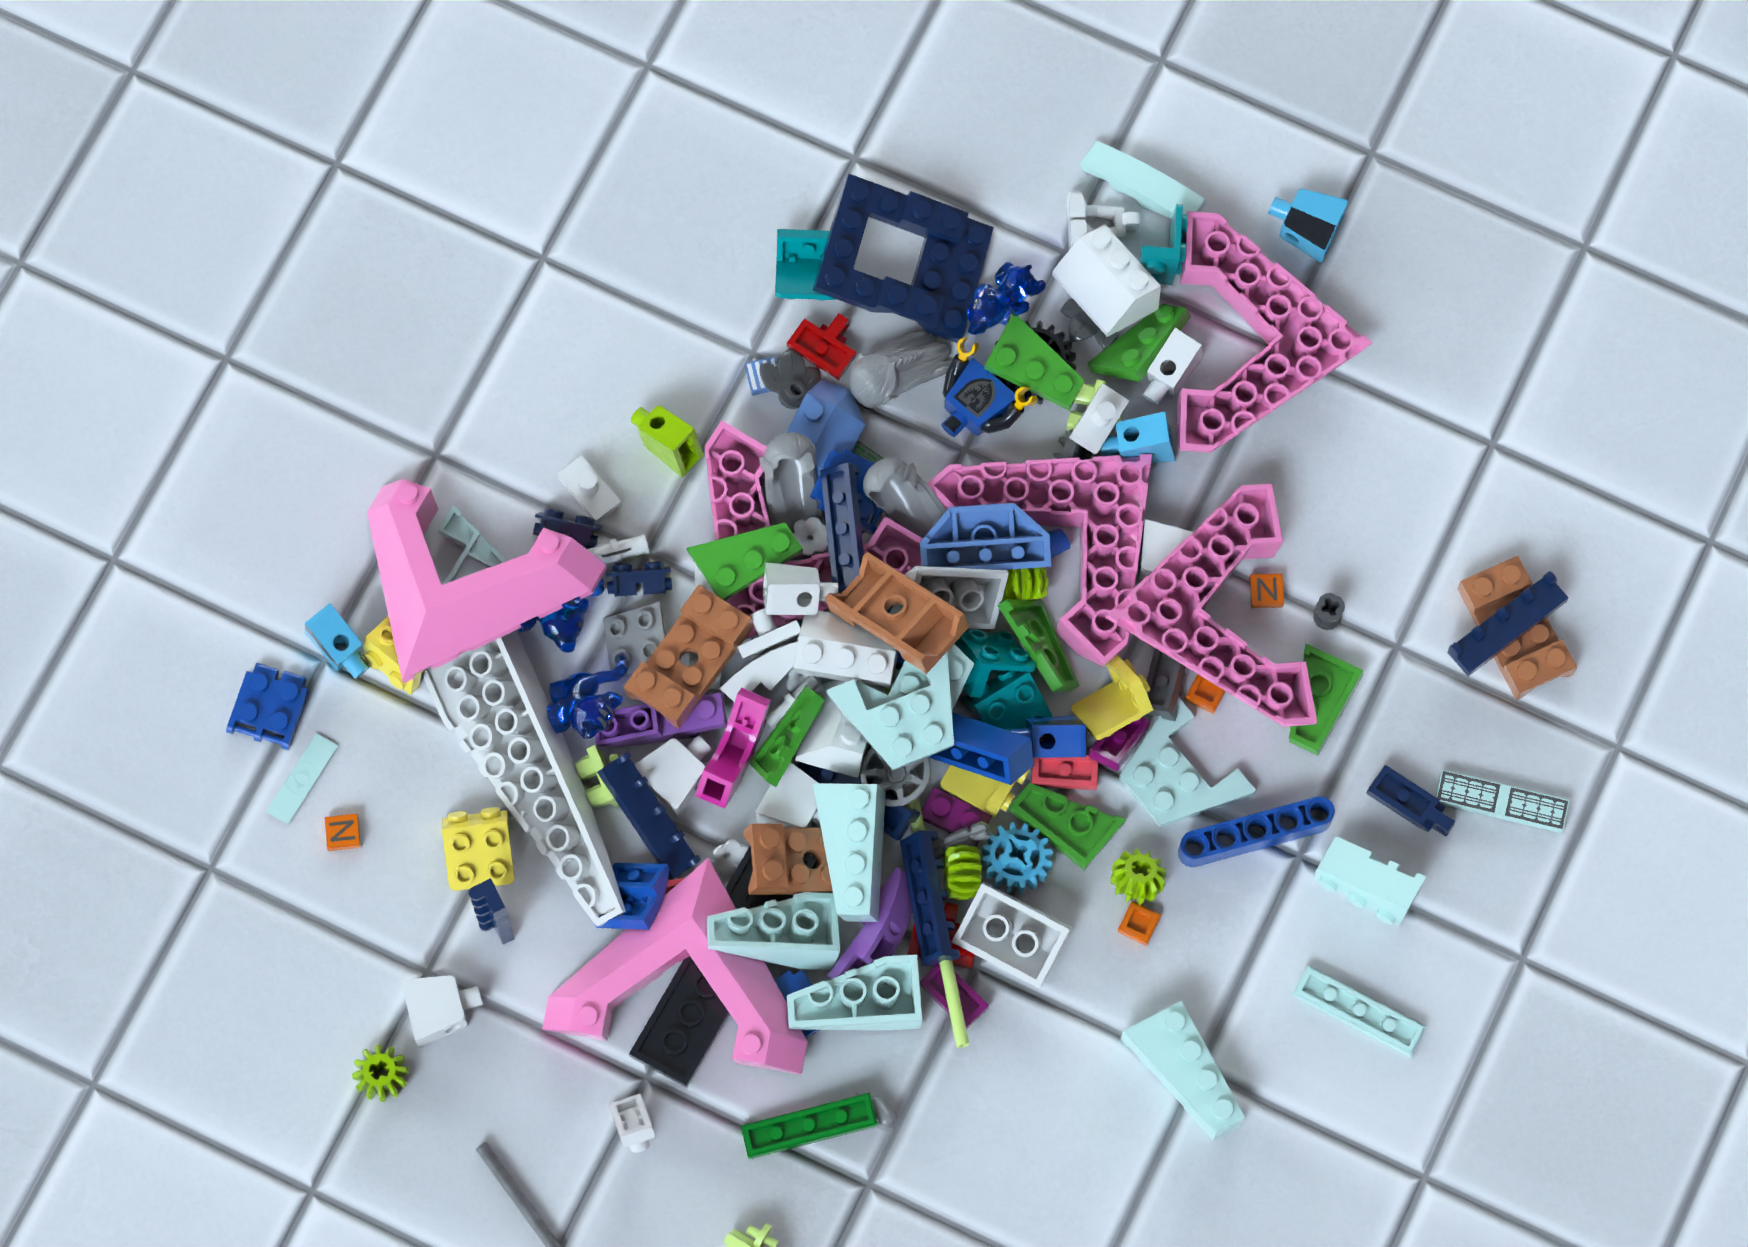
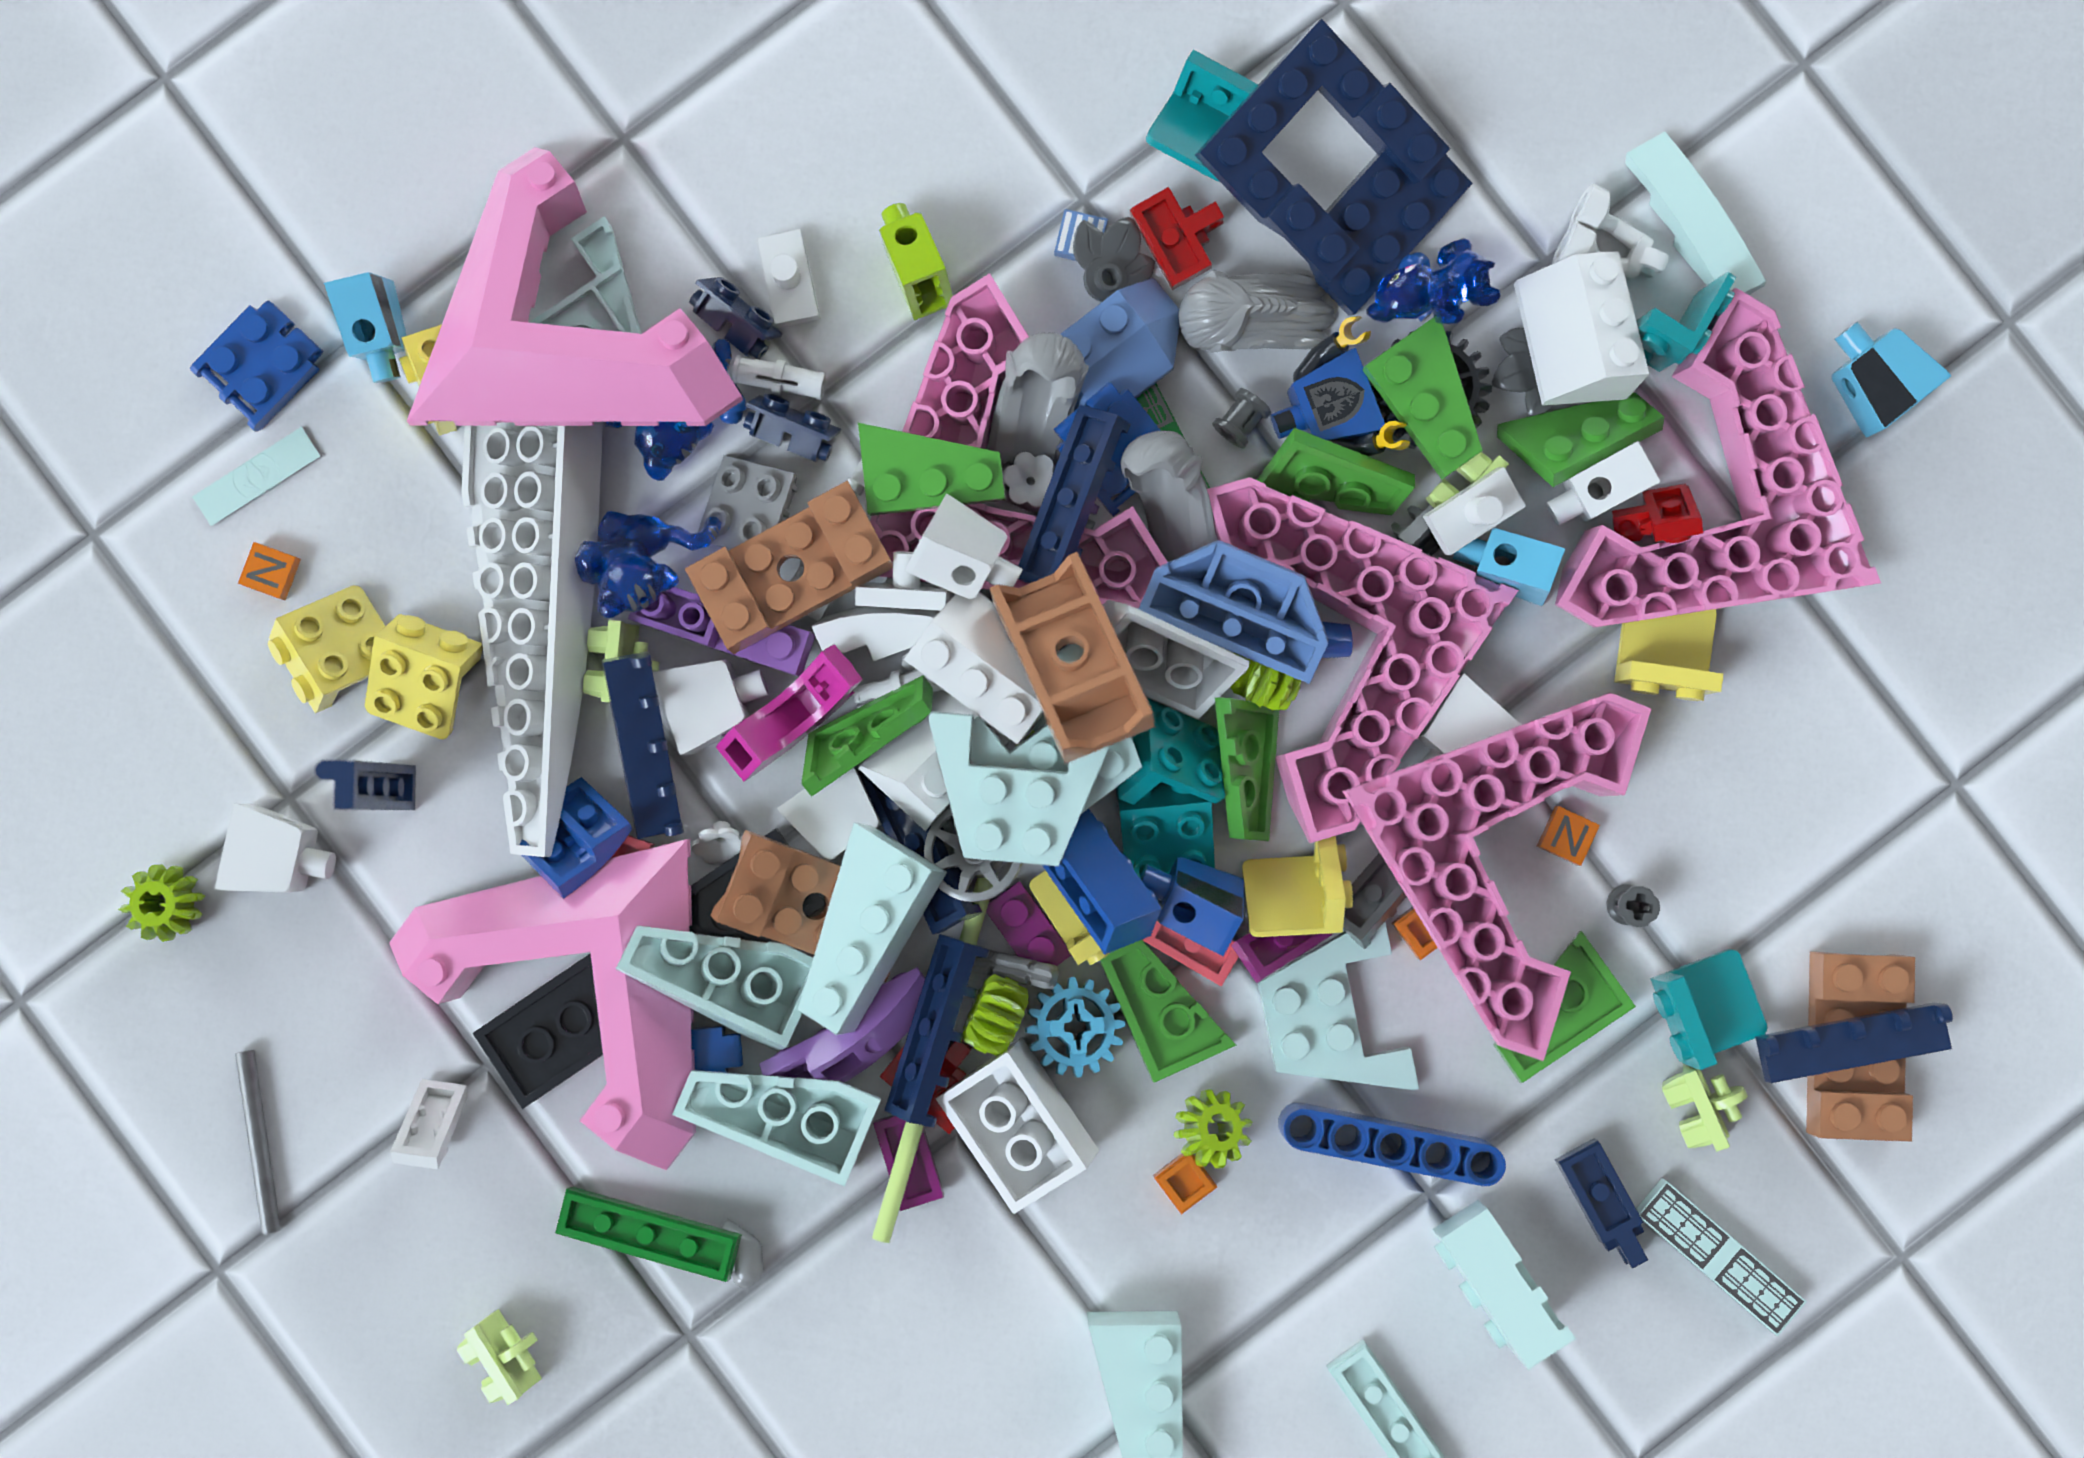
camera: 30 degrees right, 15 degrees up
none -> light yellow bracket [268,585,385,714]
none -> dark grey bush [1212,388,1272,449]
none -> bright green wing [1257,428,1415,516]
none -> red hinge [1612,483,1704,543]
none -> light yellow bracket [1614,609,1723,701]
none -> teal bracket [1650,949,1768,1070]
none -> yellowish green hips [1662,1064,1747,1152]

